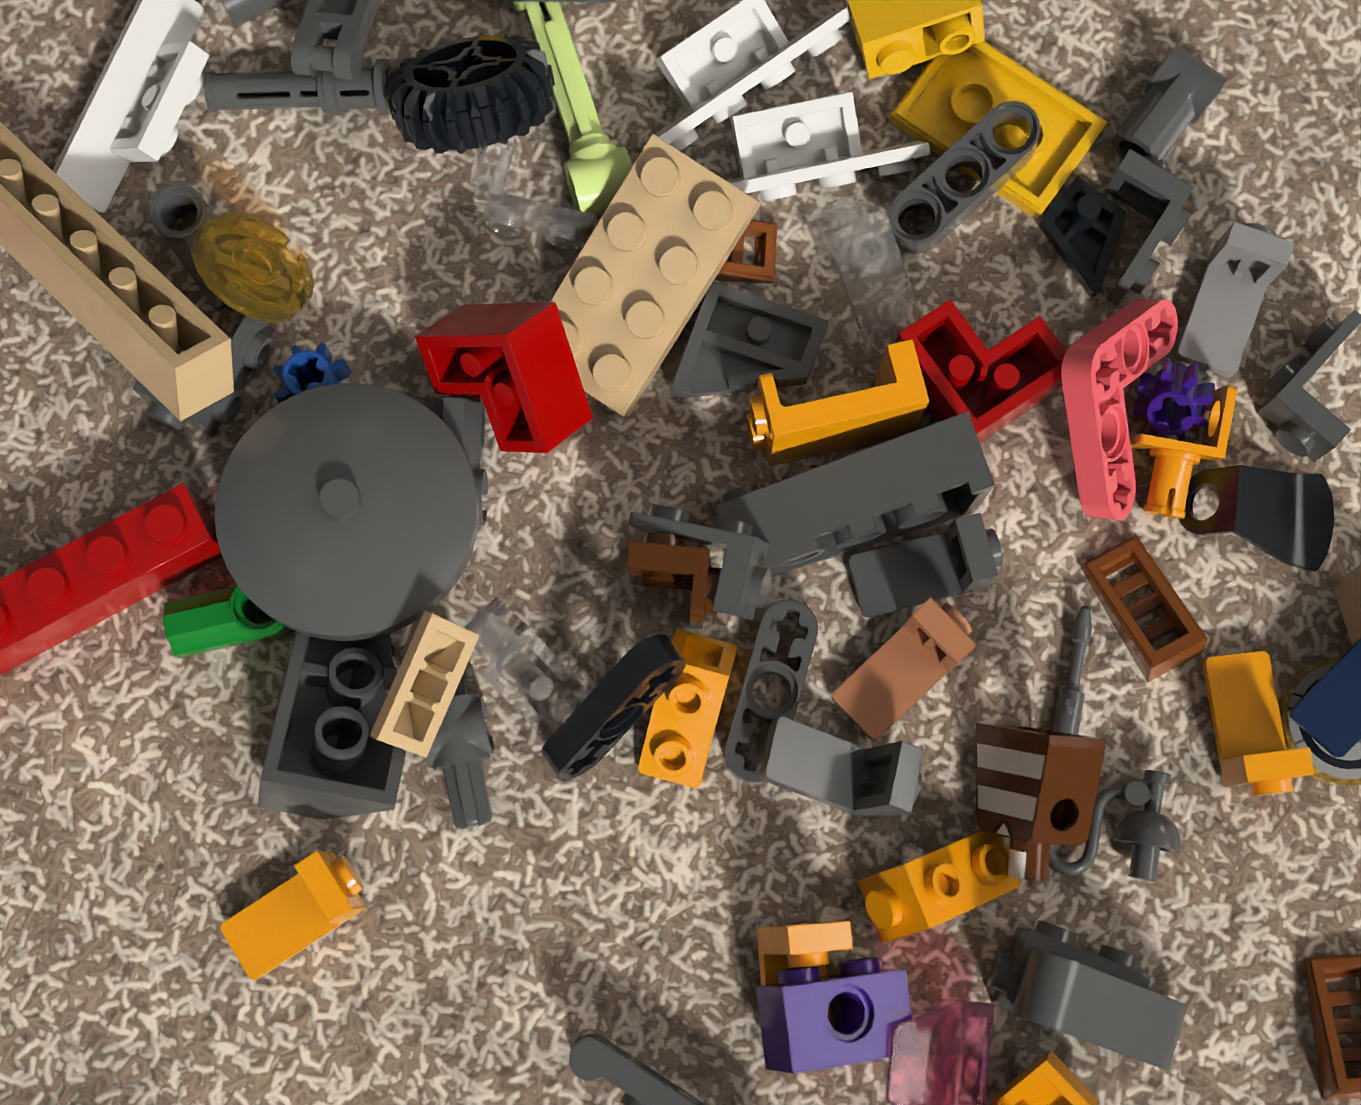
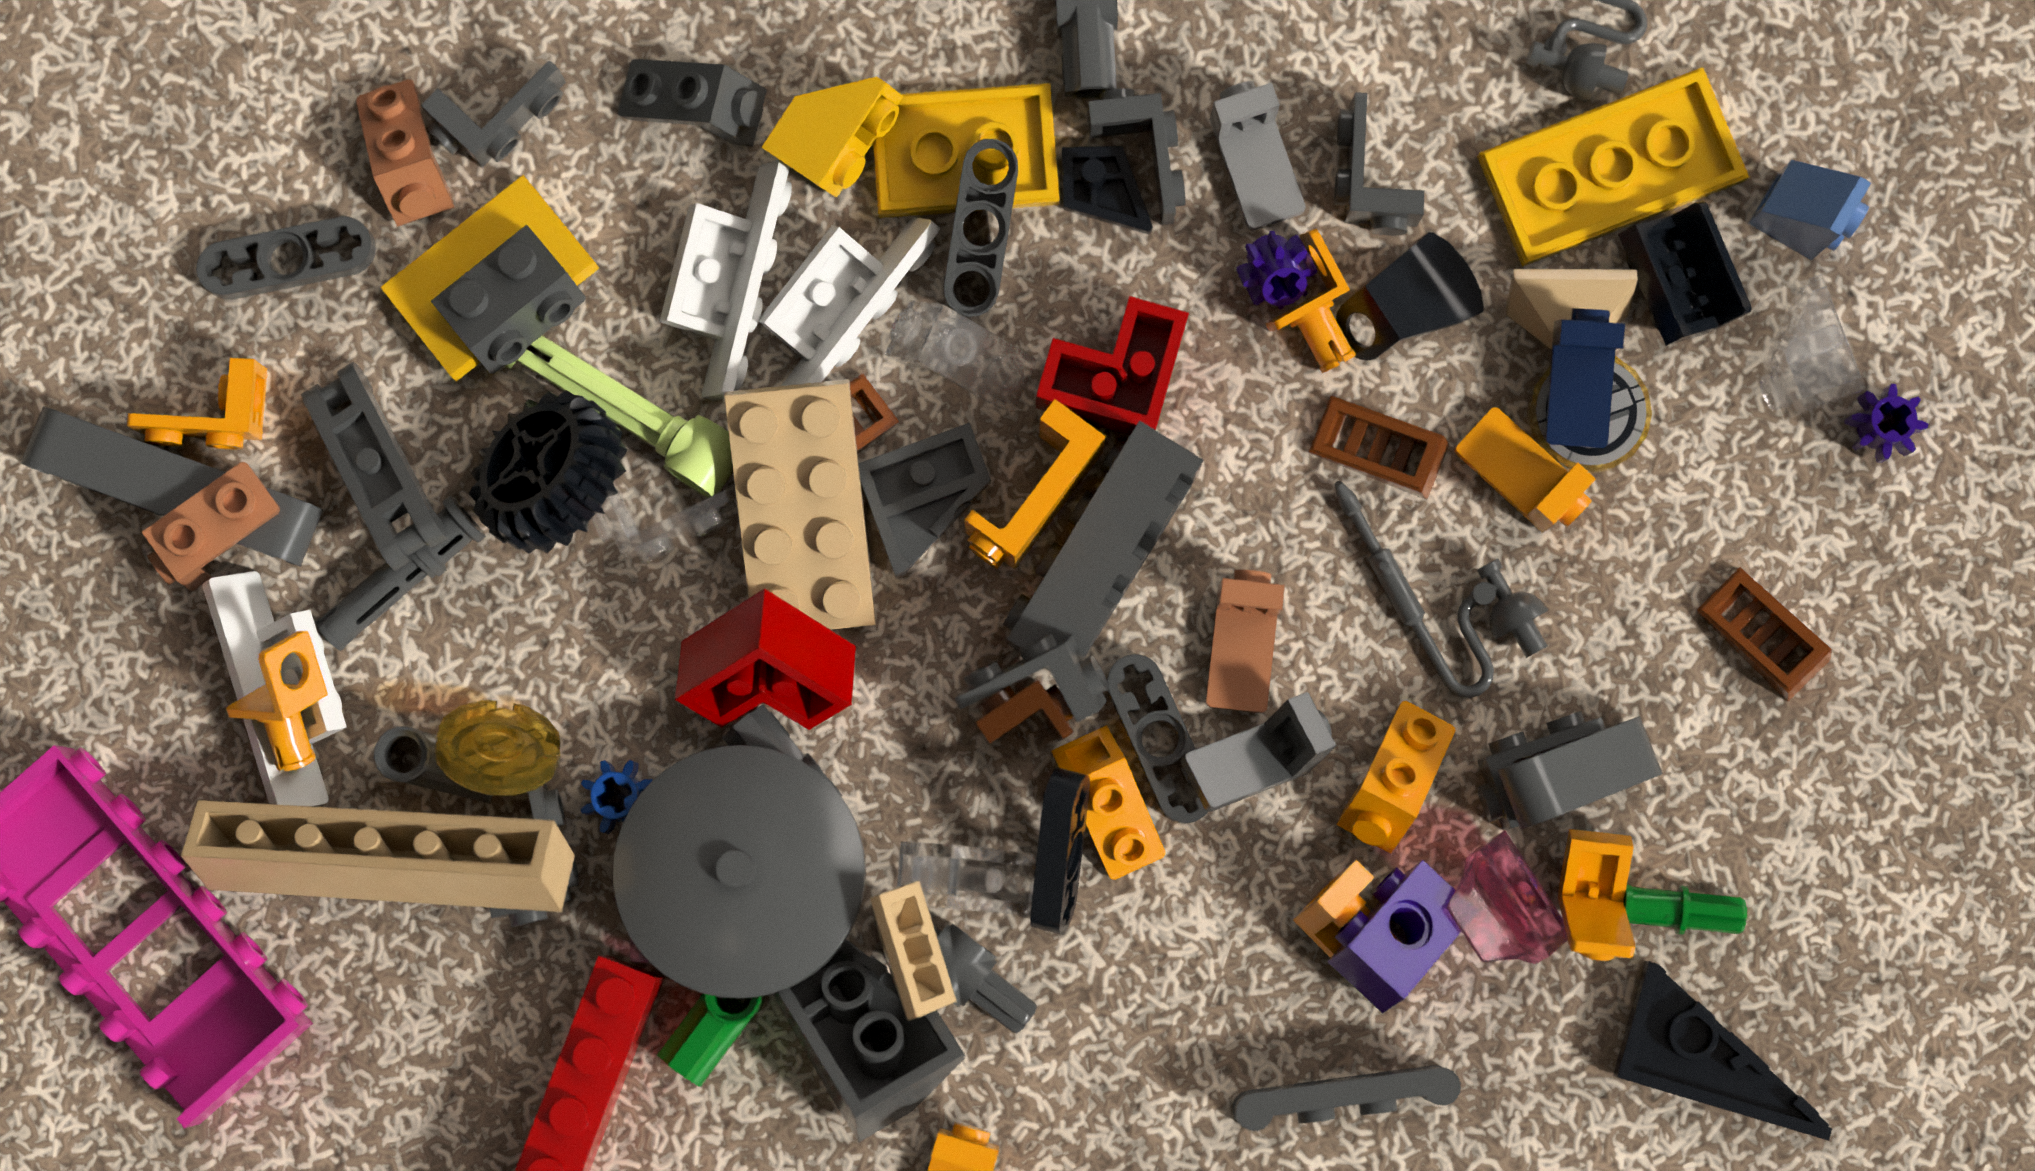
camera: 40 degrees left, 5 degrees up
dark grey bracket [848,512,1003,618] -> none
reddish brown torso [975,723,1106,881] -> none
coral beam [1061,299,1178,520] -> none
none -> light orange bracket [226,631,328,771]

